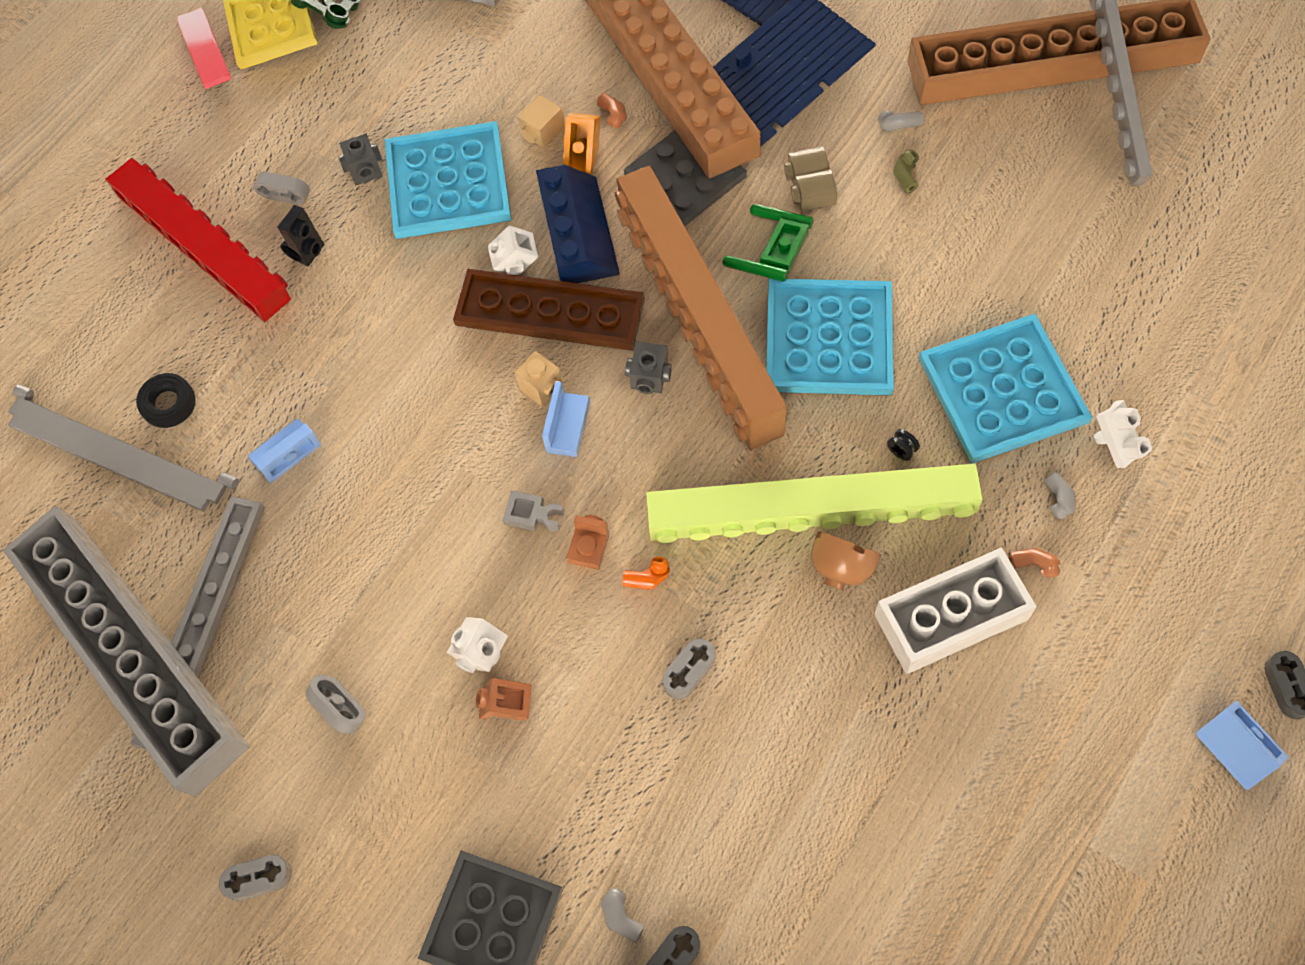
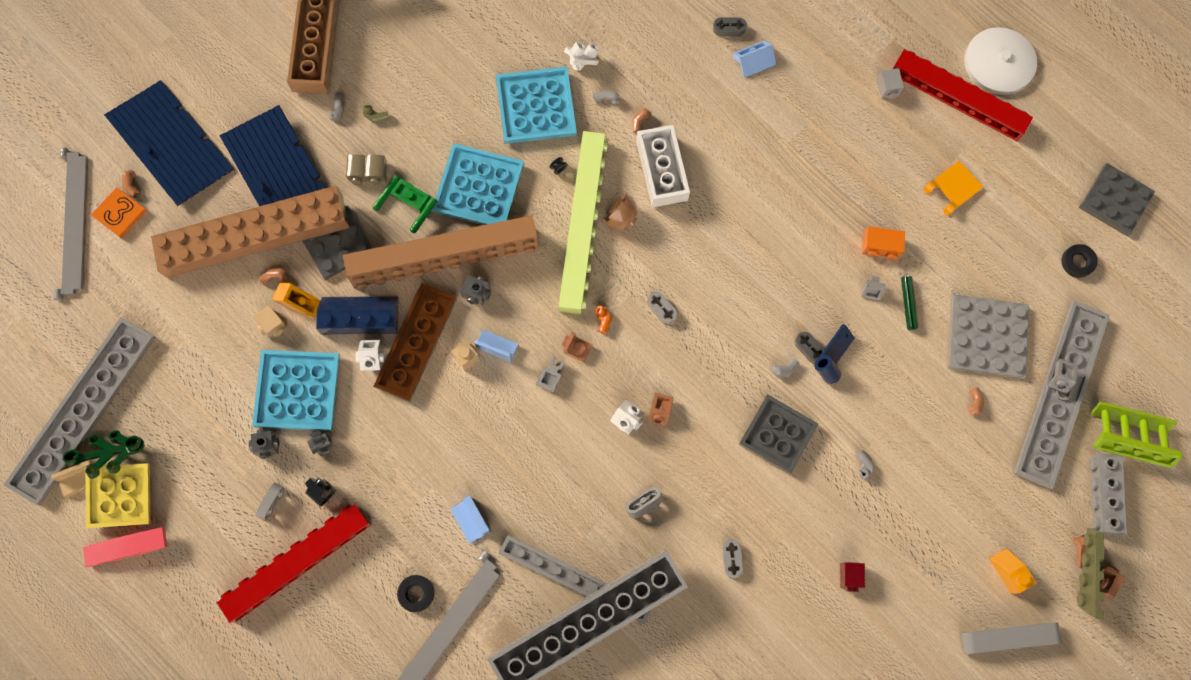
camera: 90 degrees left, 10 degrees up
none -> dark grey gear [307,431,332,456]

